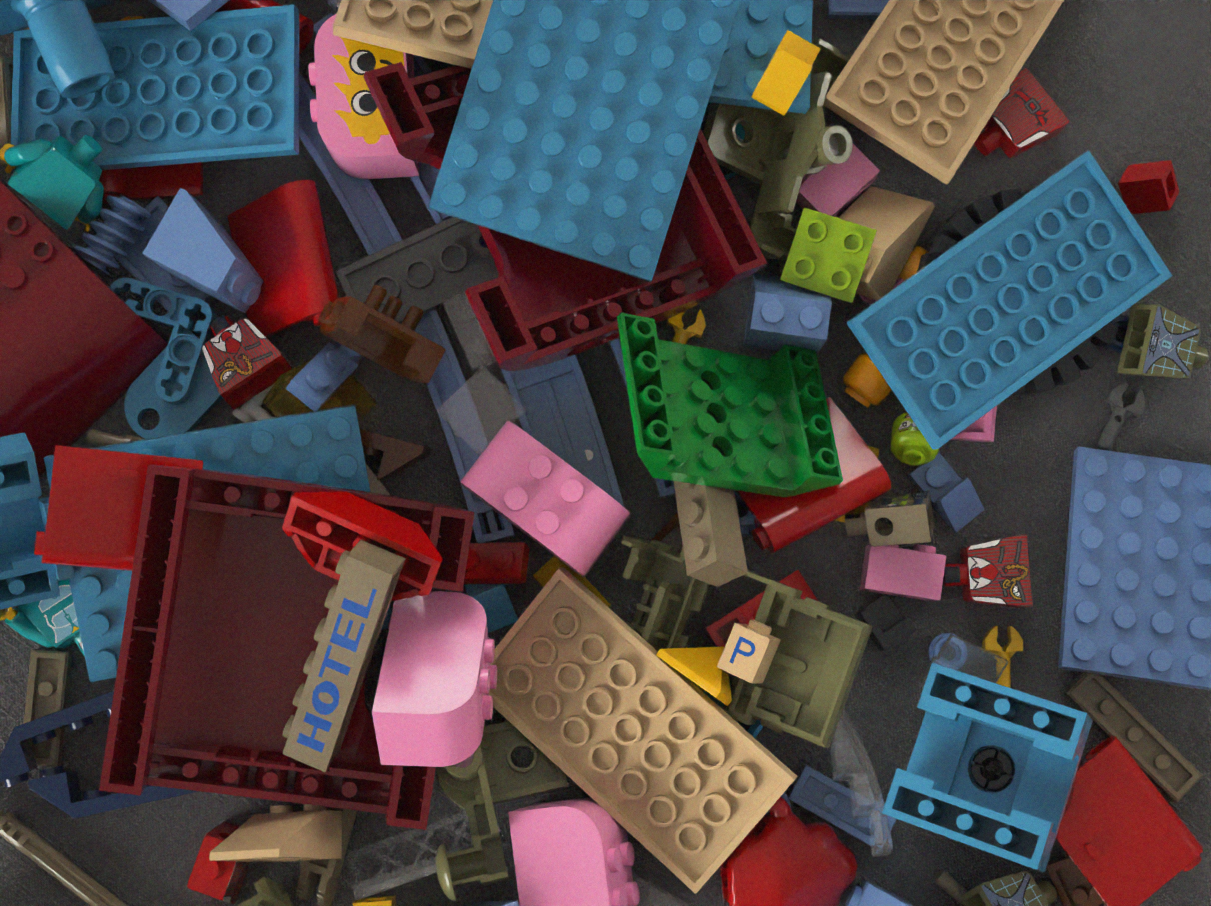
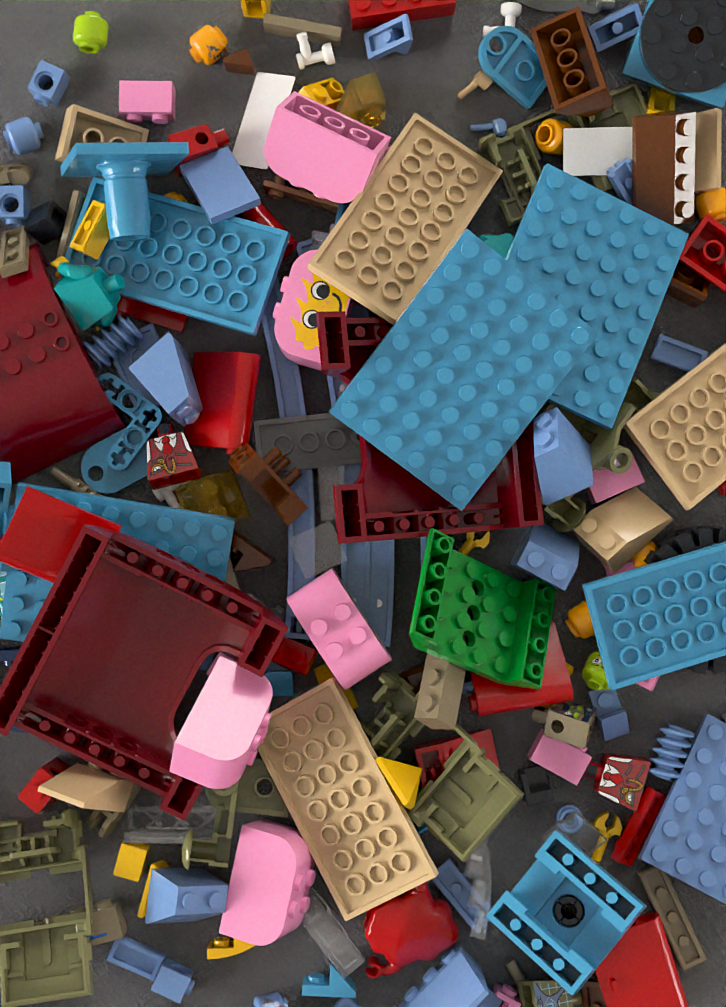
camera: 20 degrees right, 5 degrees up
red wedge [282,492,443,601] -> none
dark tan brick [282,540,406,772] -> none
medium blue plate [286,342,362,412] -> none
tan brick [717,619,781,684] -> none
yellow slope [751,30,821,116] -> none
lime hinge [780,207,877,303] -> none
none -> yellow slope [69,200,110,260]
none -> medium blue slope [533,407,594,505]
none -> red plate [611,786,667,867]
none -> medium blue piece [648,722,695,782]

